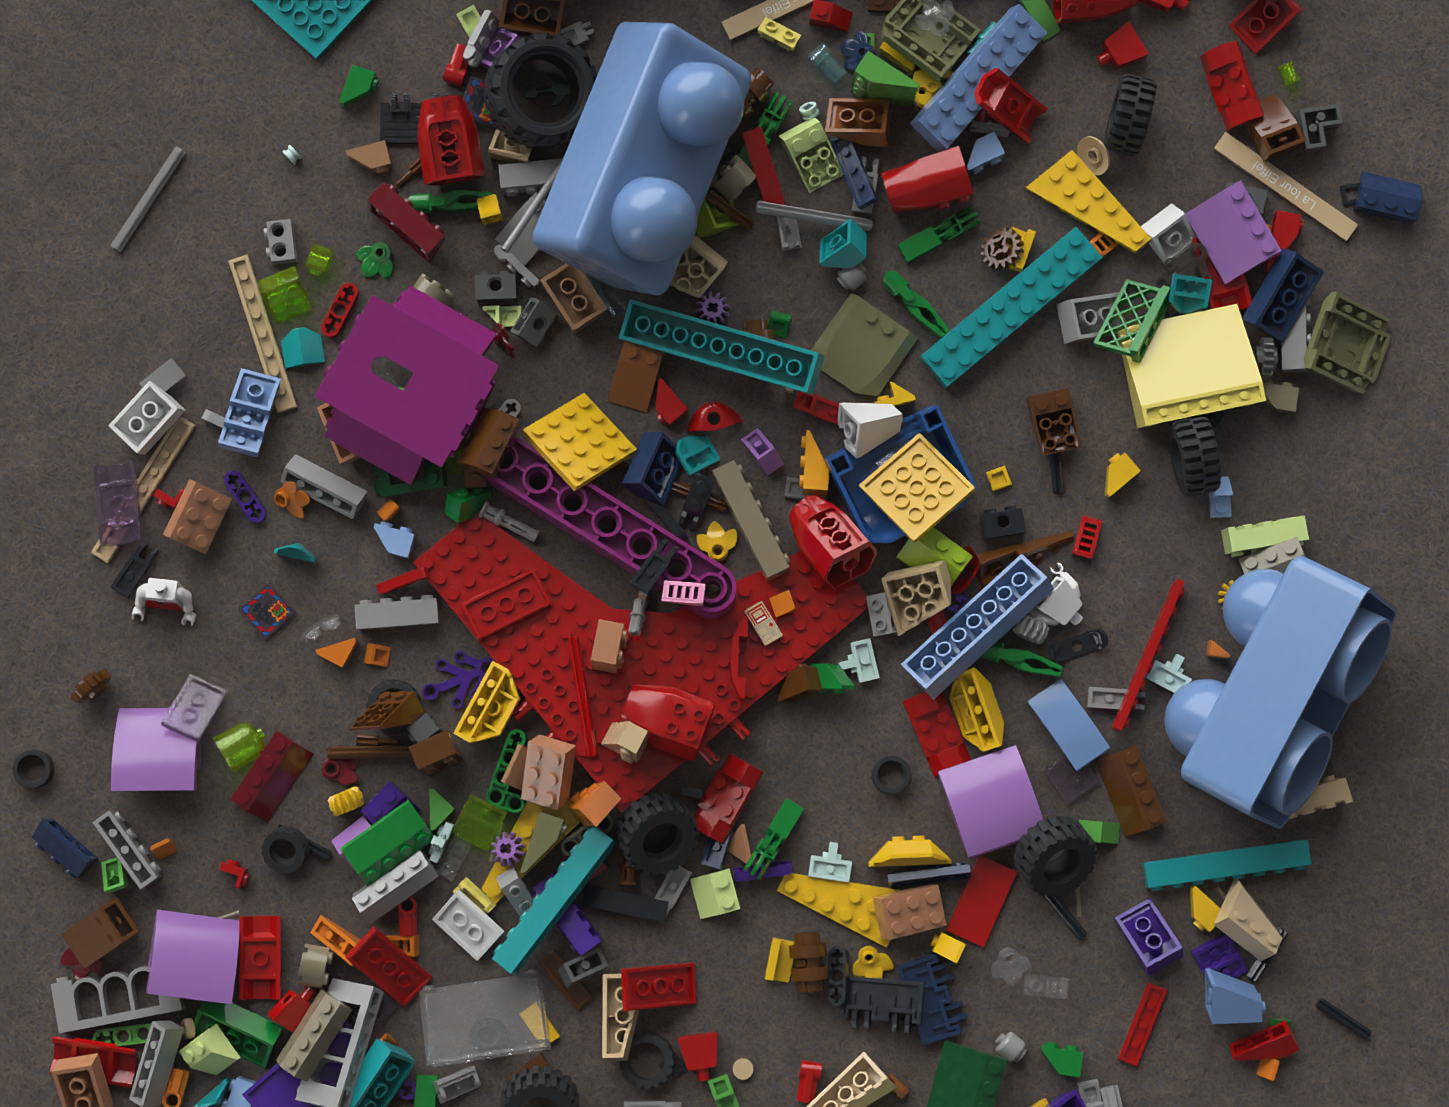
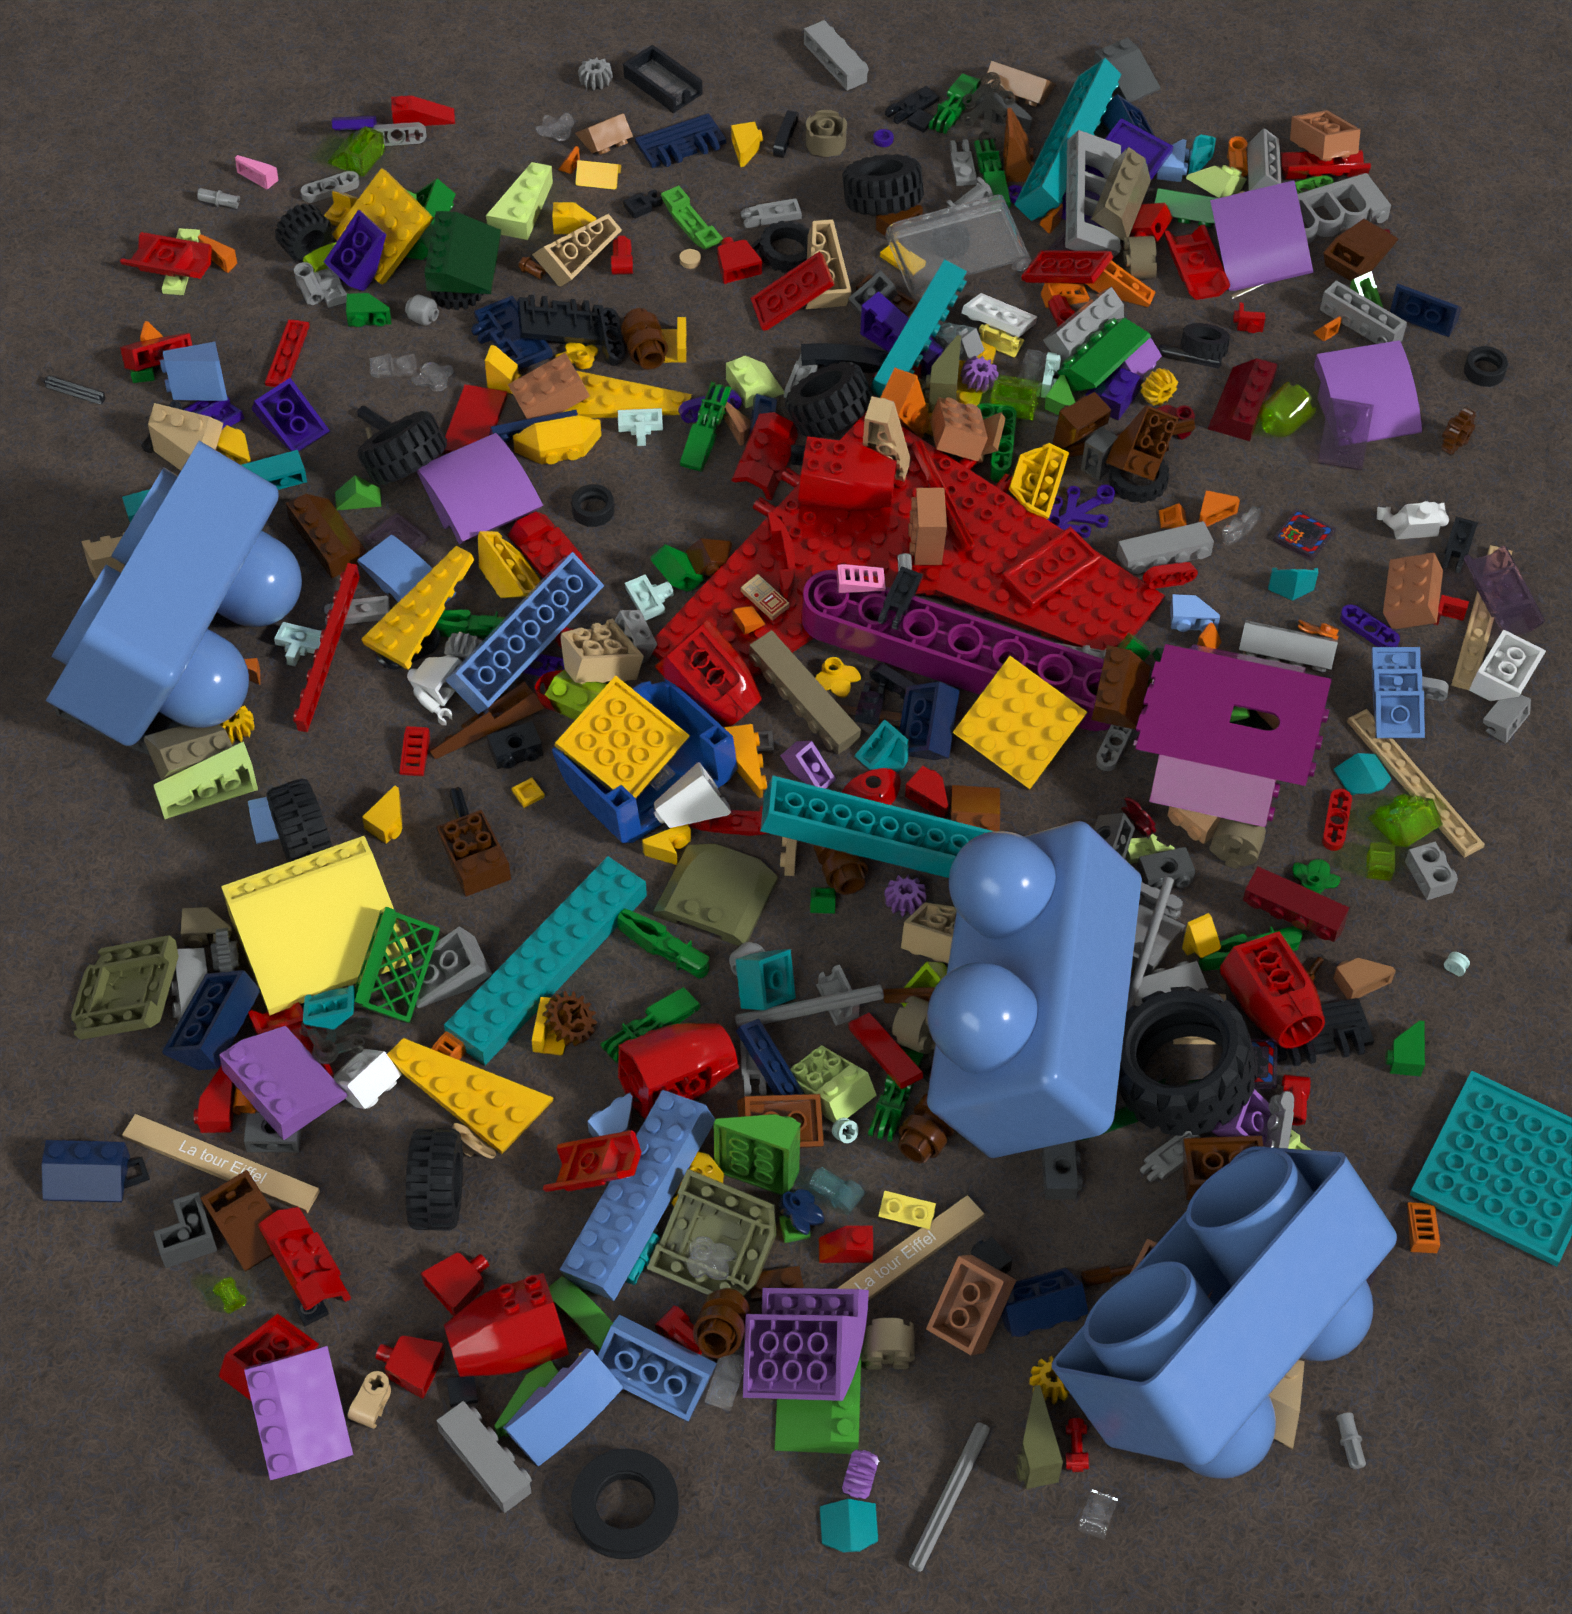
camera: 170 degrees right, 30 degrees down
none -> yellow wing [361,546,474,670]

